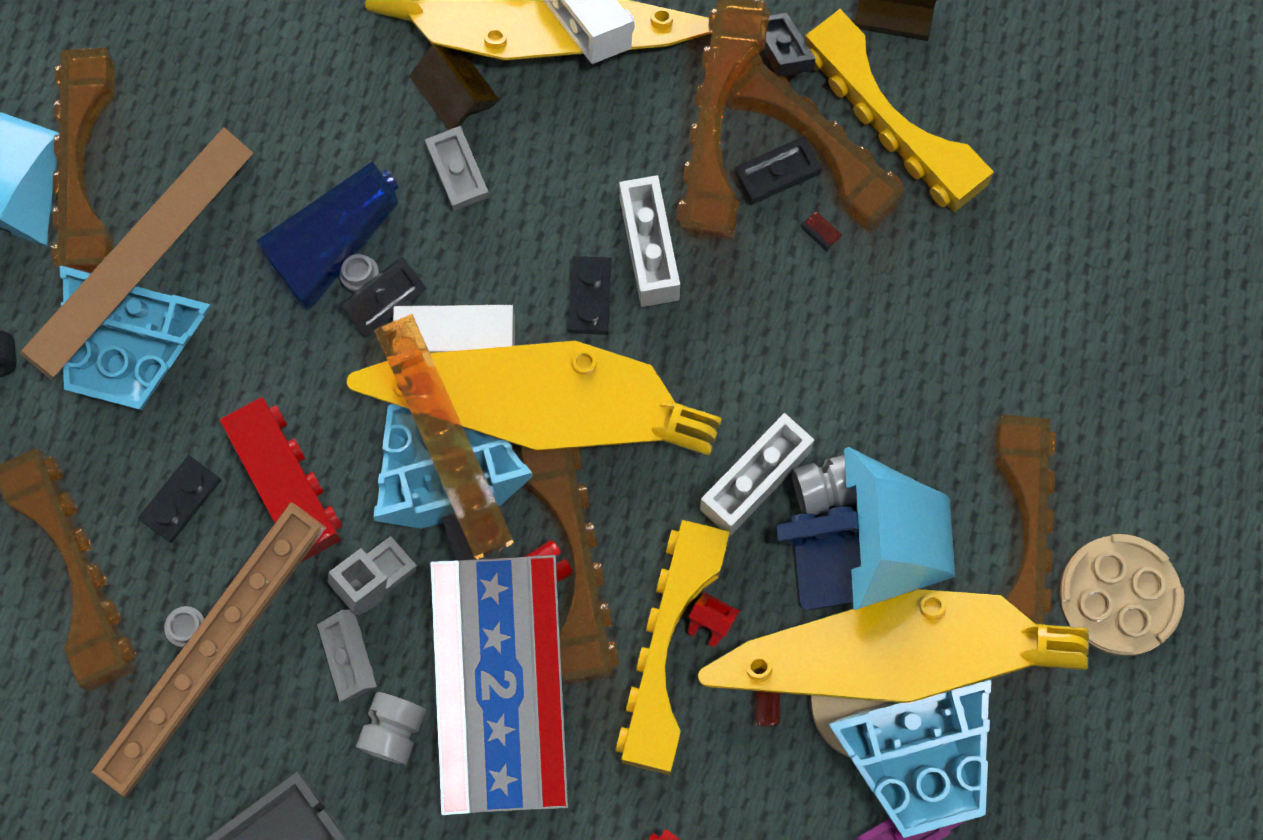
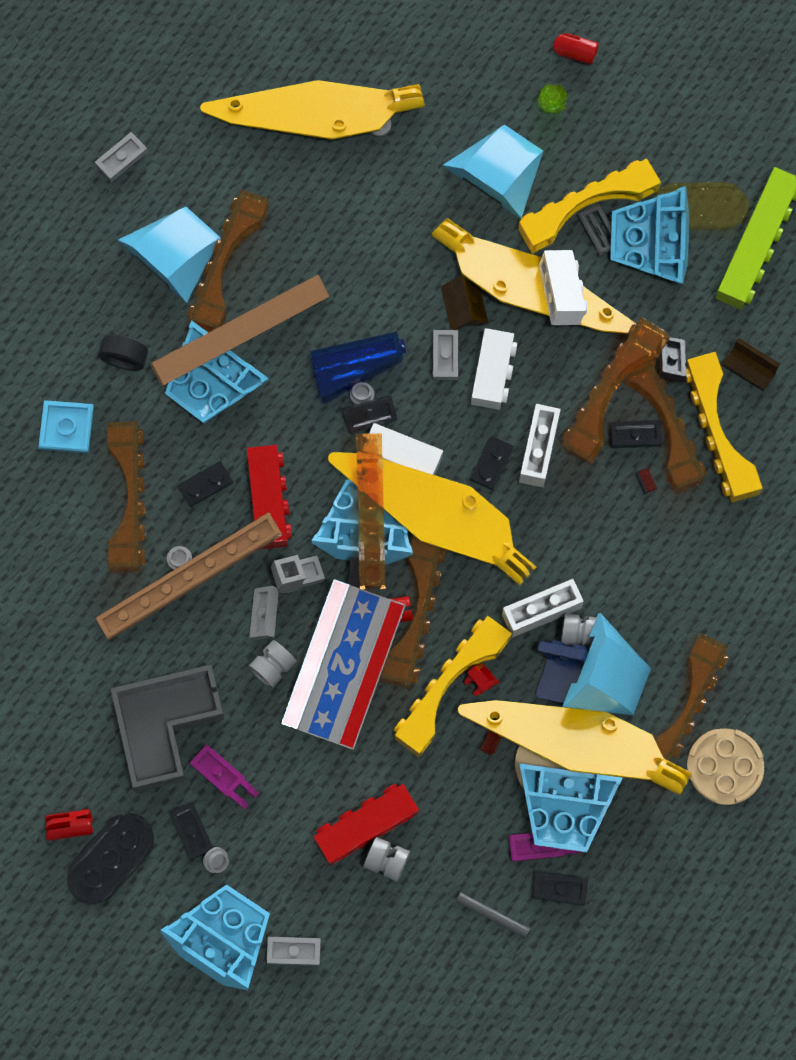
camera: 20 degrees right, 0 degrees up
none -> white brick [471,328,517,410]

